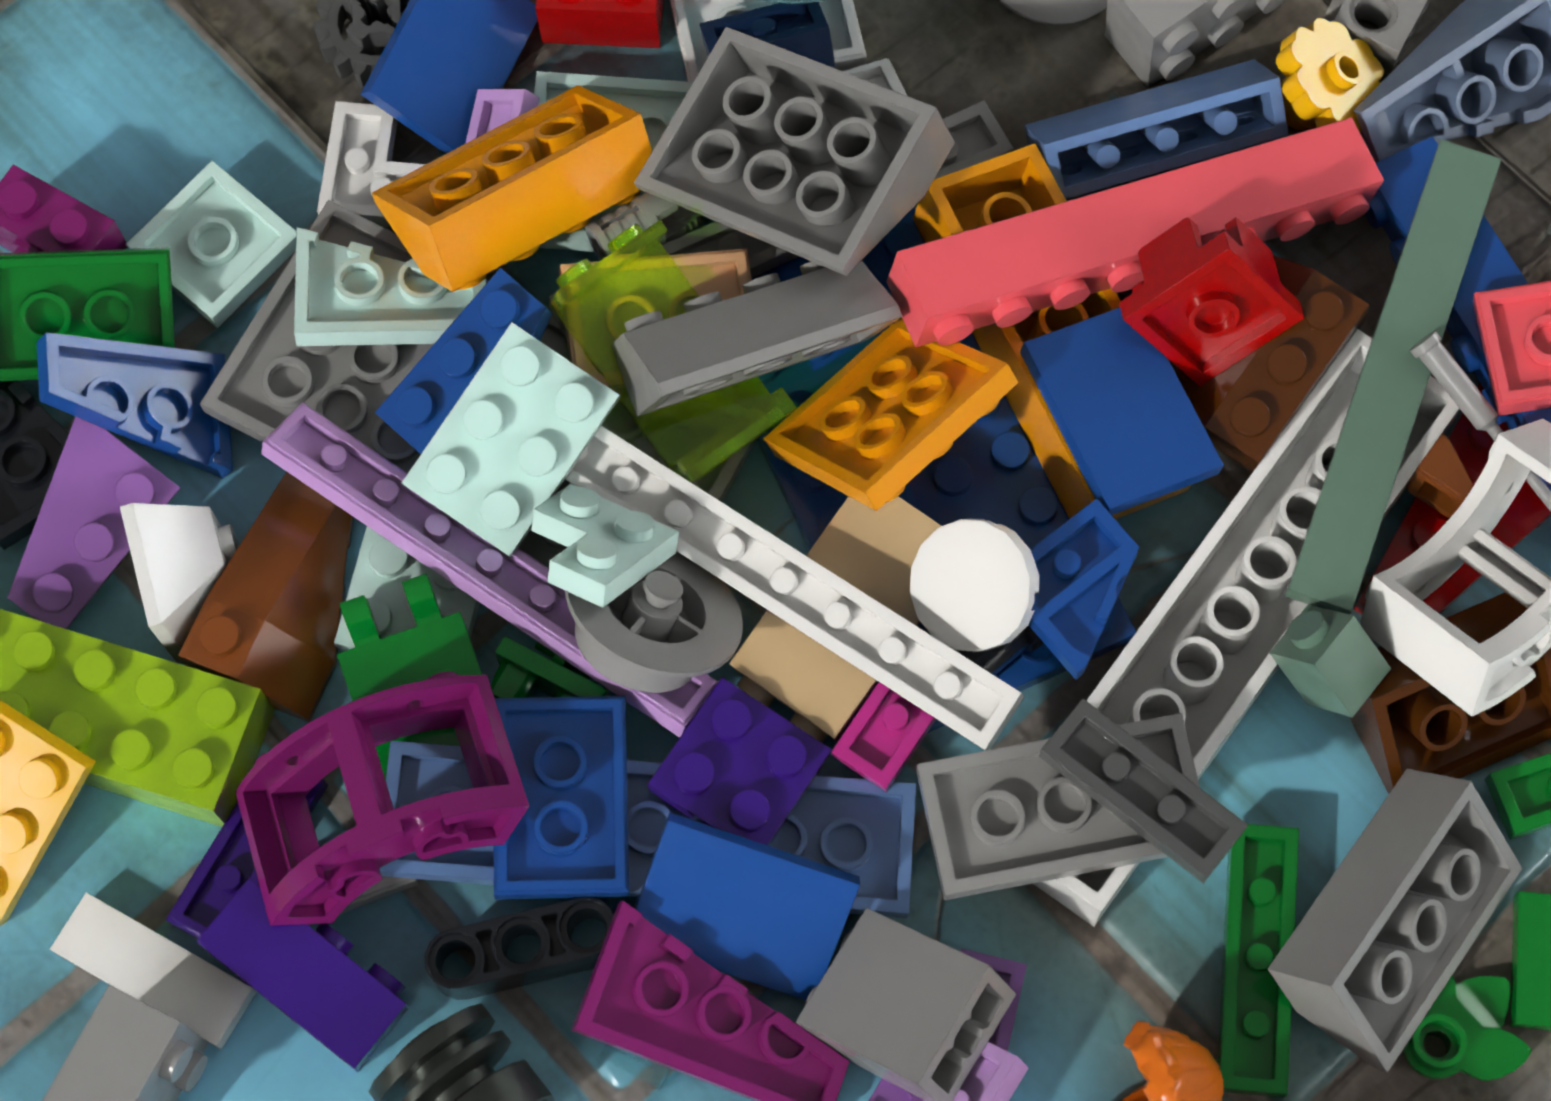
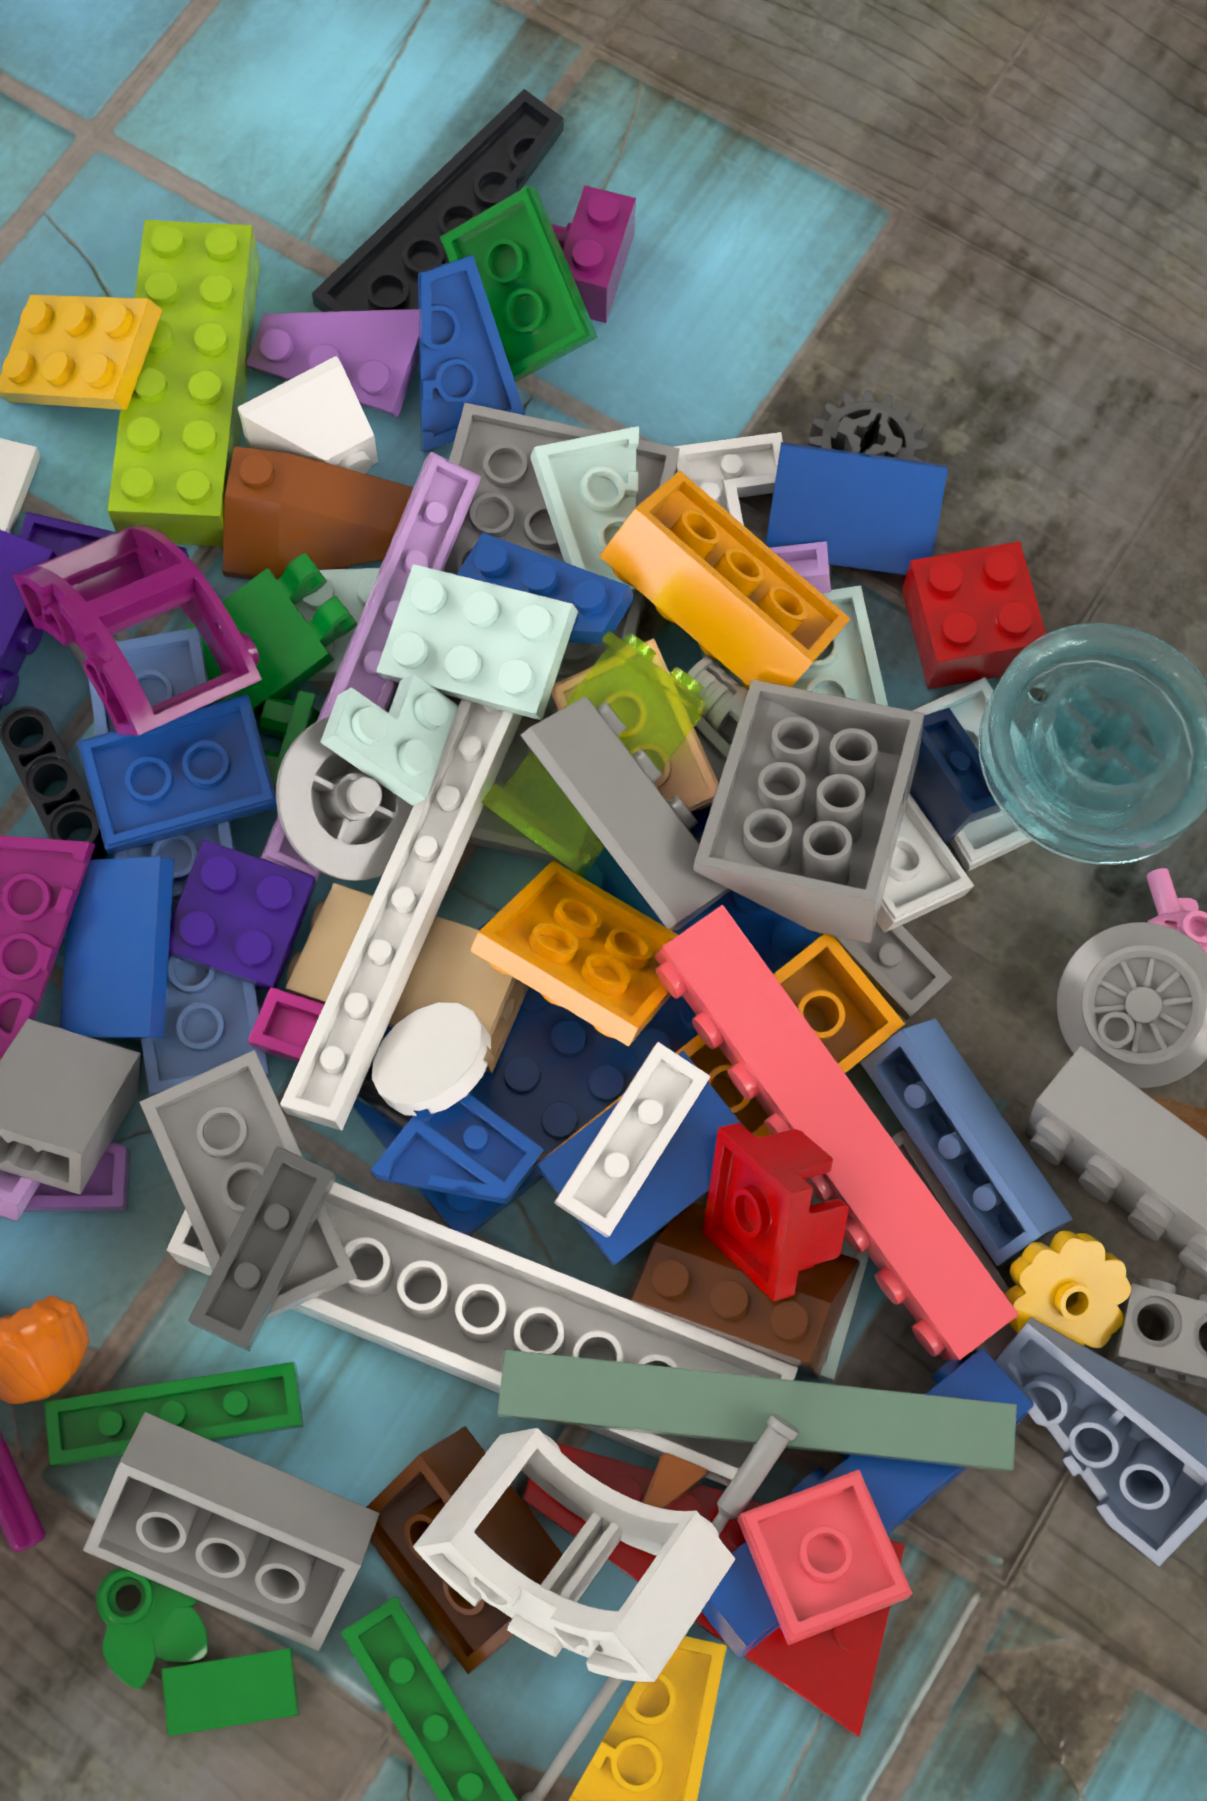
camera: 70 degrees right, 0 degrees up
light aqua plate [125,161,297,328] -> none
sand green brick [1269,605,1391,717] -> none
none -> white plate [554,1042,711,1238]

